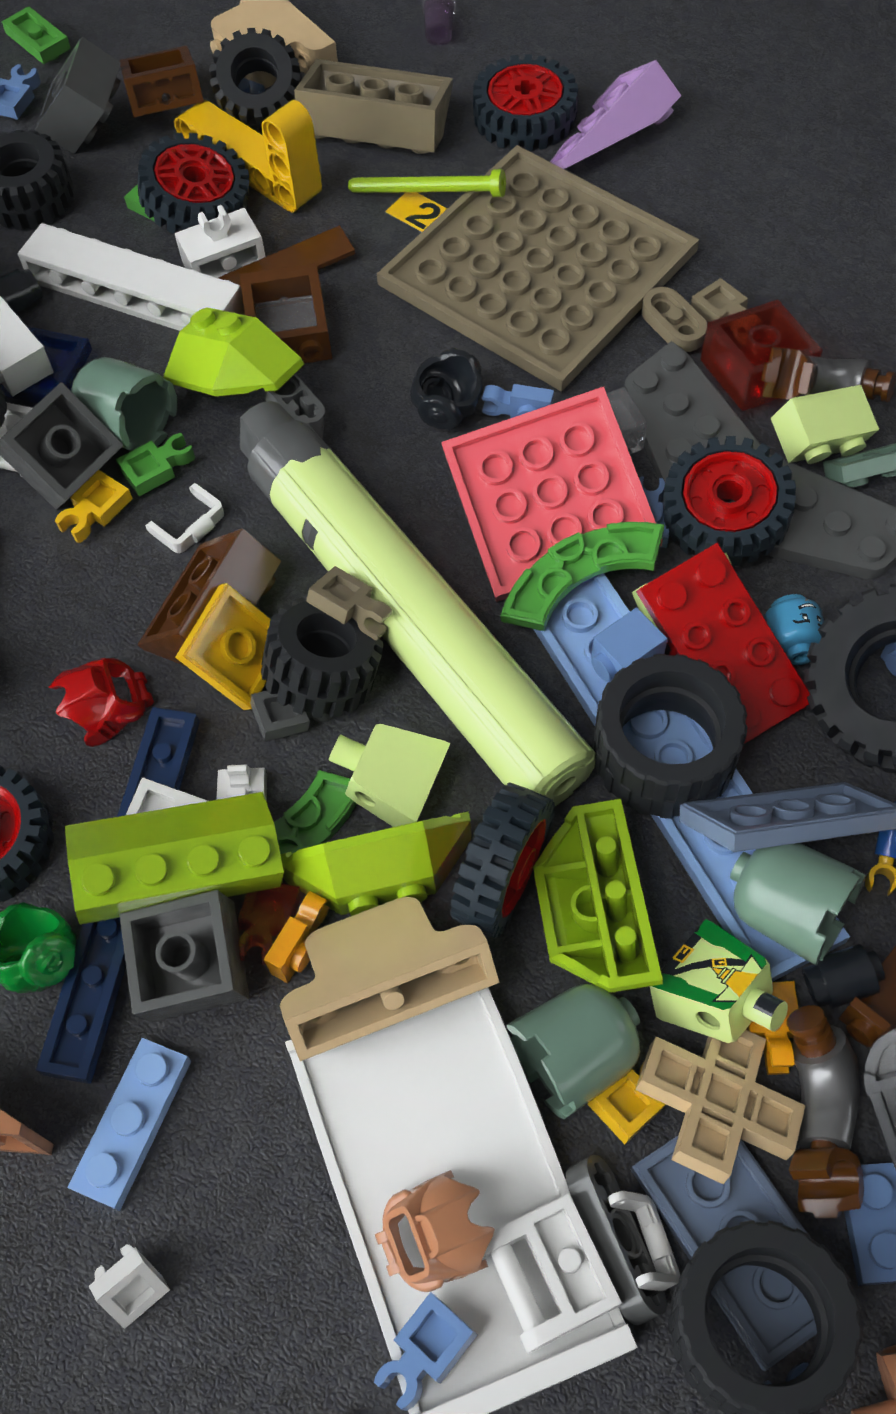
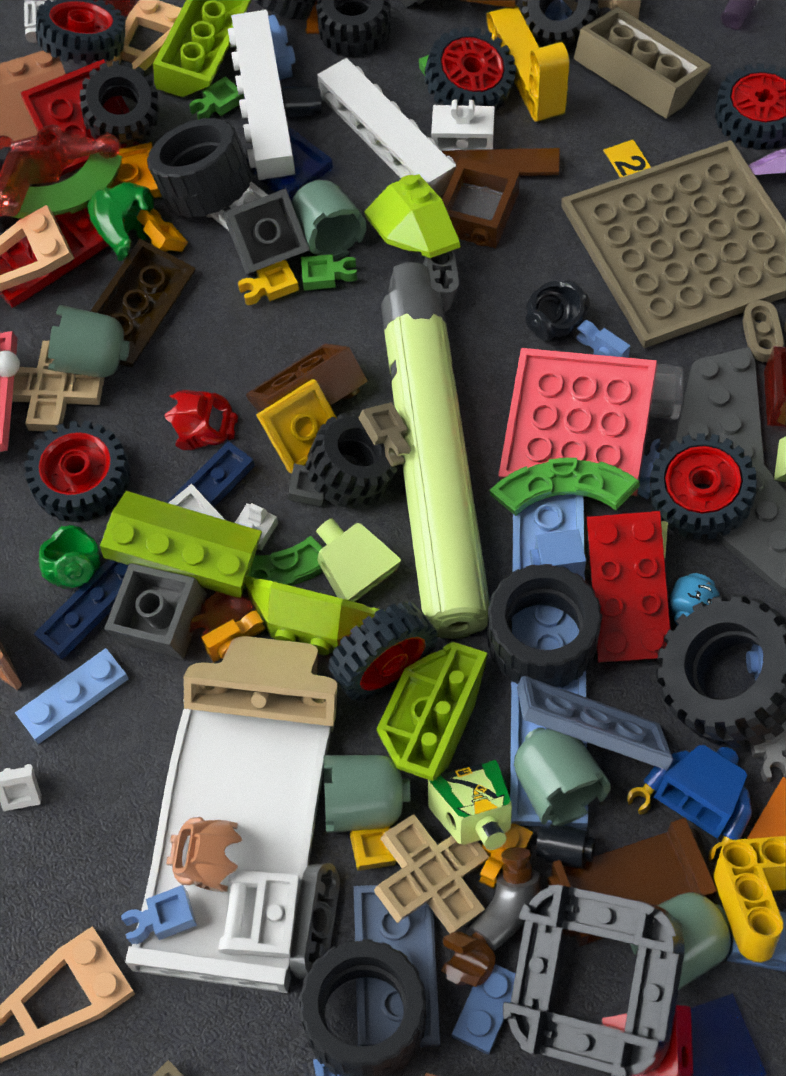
camera: 30 degrees right, 0 degrees up
white piece [145,483,224,553] -> none
lime bar [348,169,506,197] -> none
white piece [608,1191,681,1291] -> none

